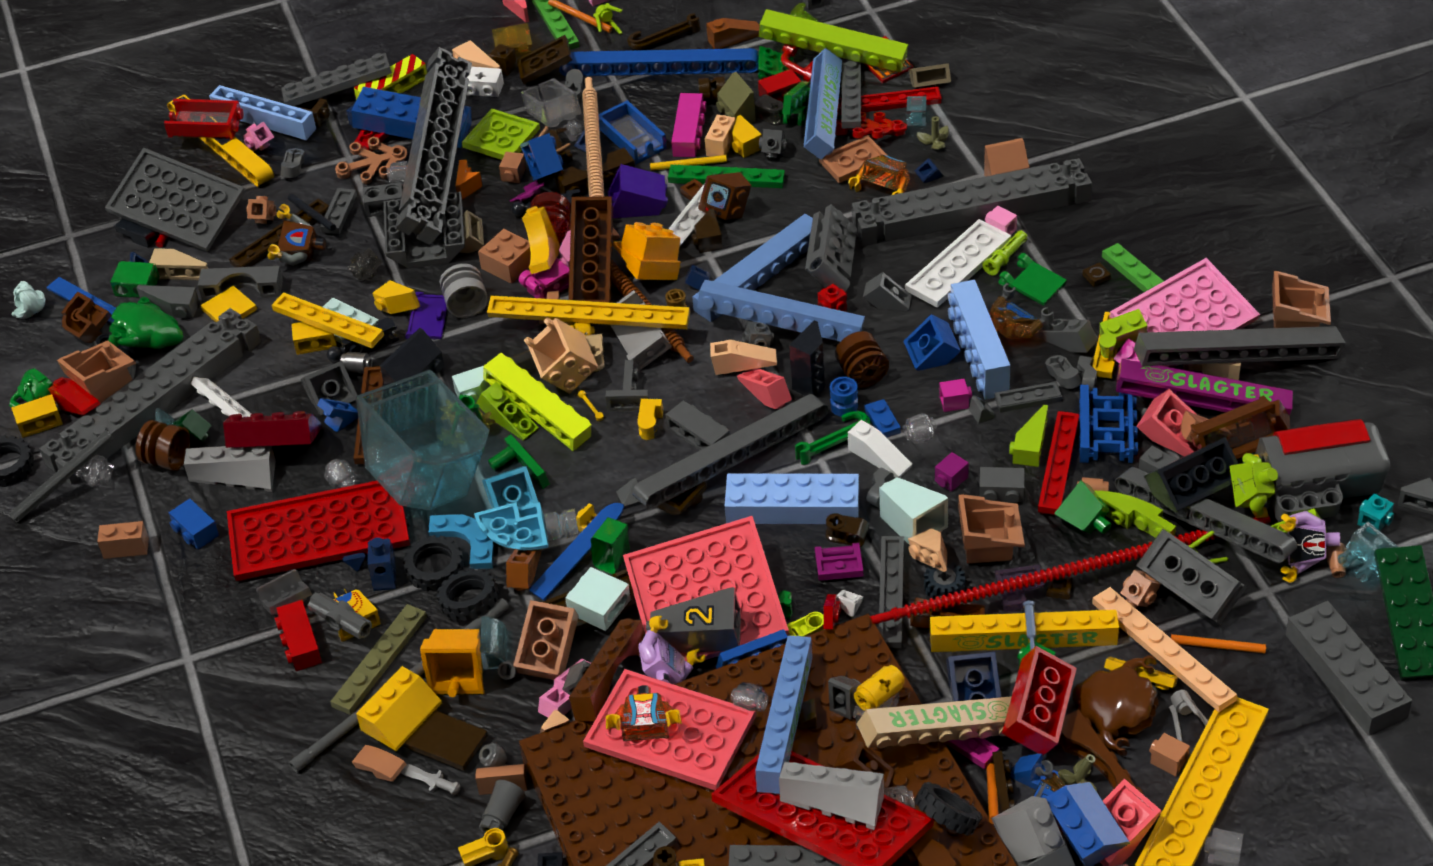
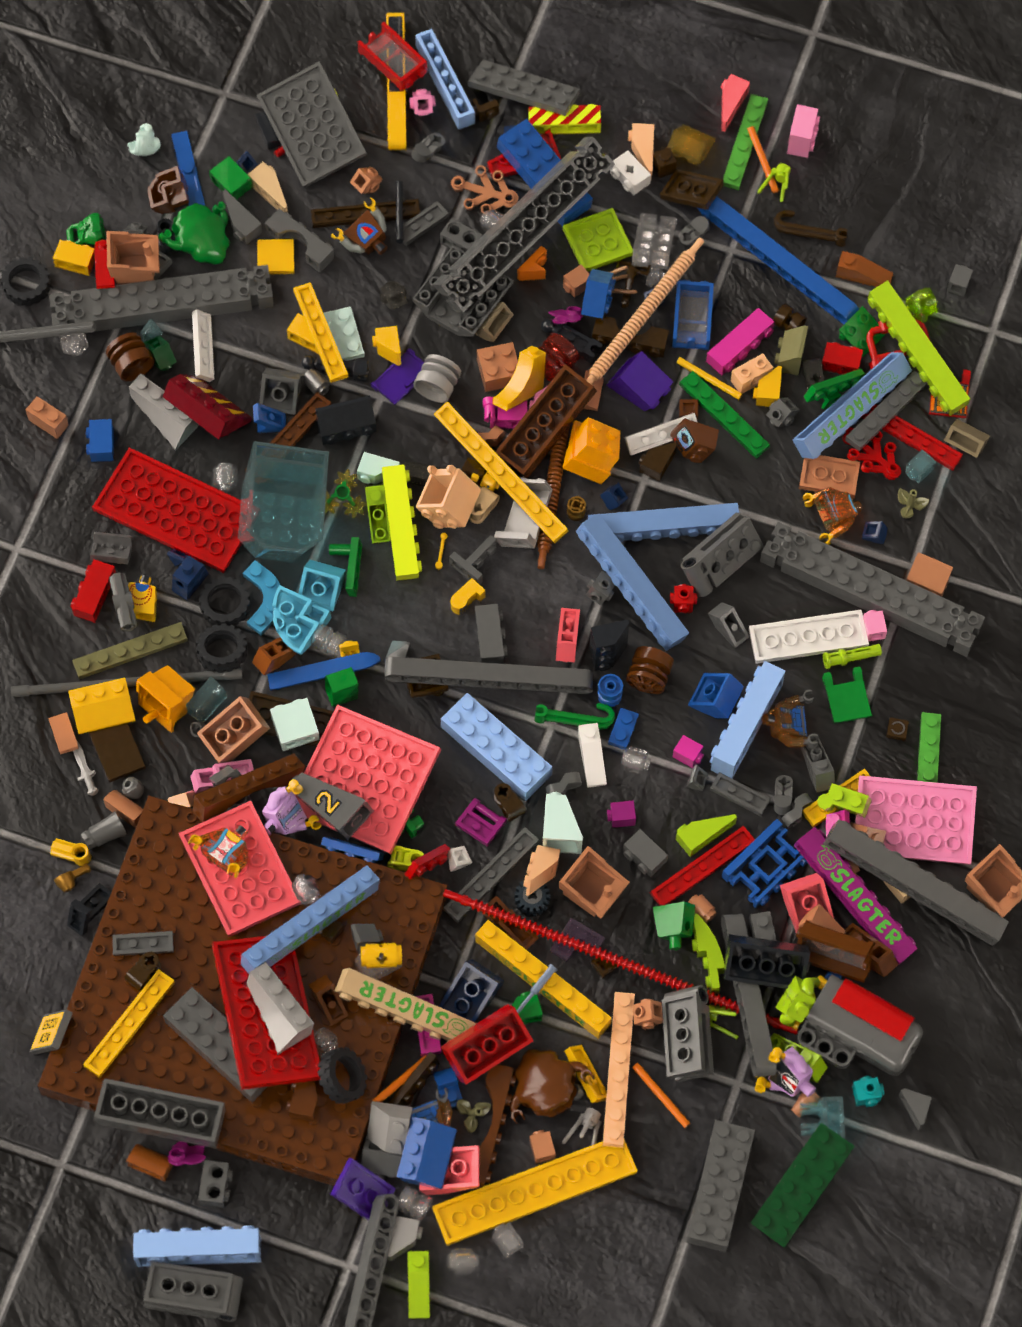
camera: 35 degrees right, 20 degrees up
light nougat slope [710,340,777,375] -> none

